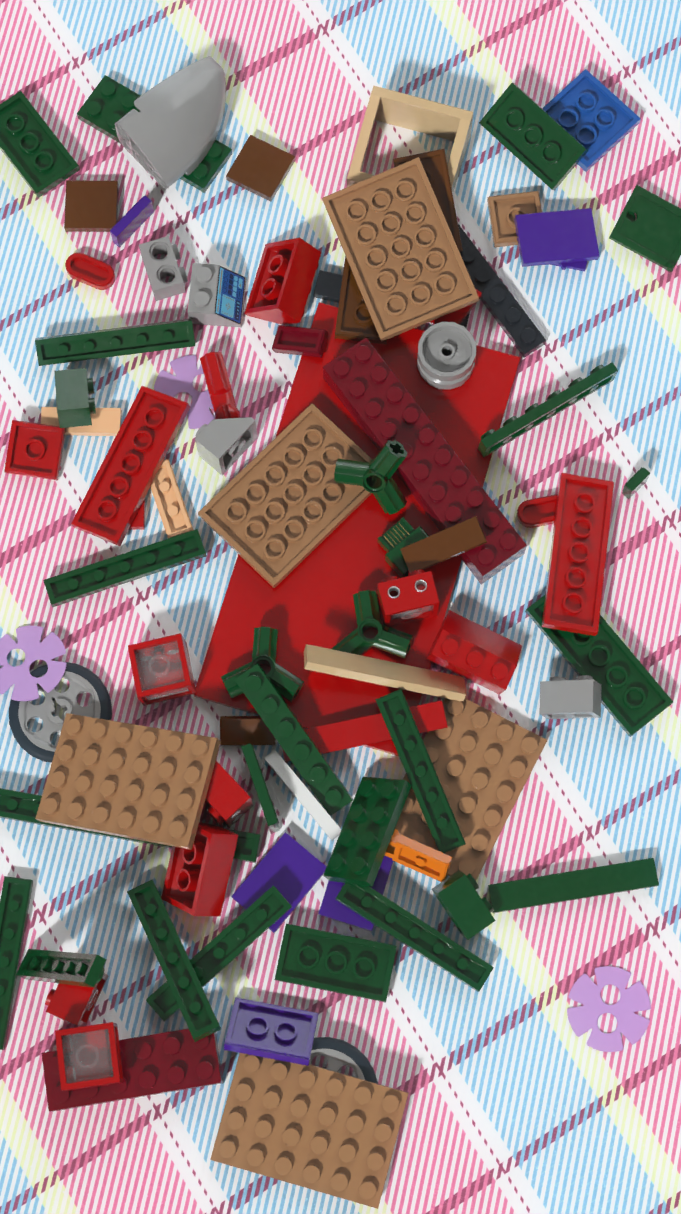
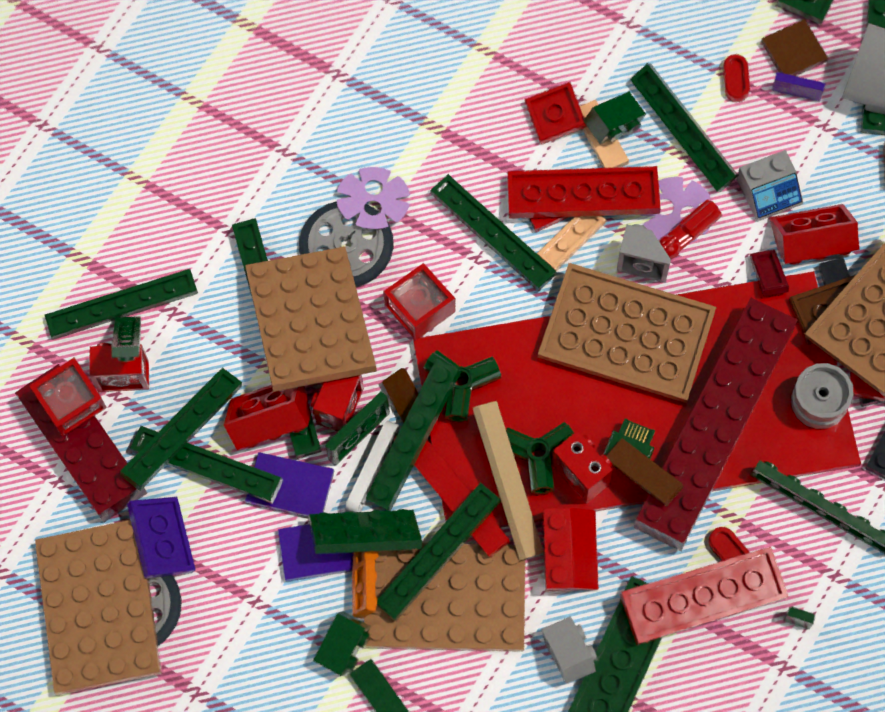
camera: 65 degrees right, 5 degrees down
light grey brick [139,236,188,301] -> none
dark green plate [274,924,397,1003] -> none
dark green piece [334,440,408,515] -> none
dark green plate [335,883,494,992] -> none

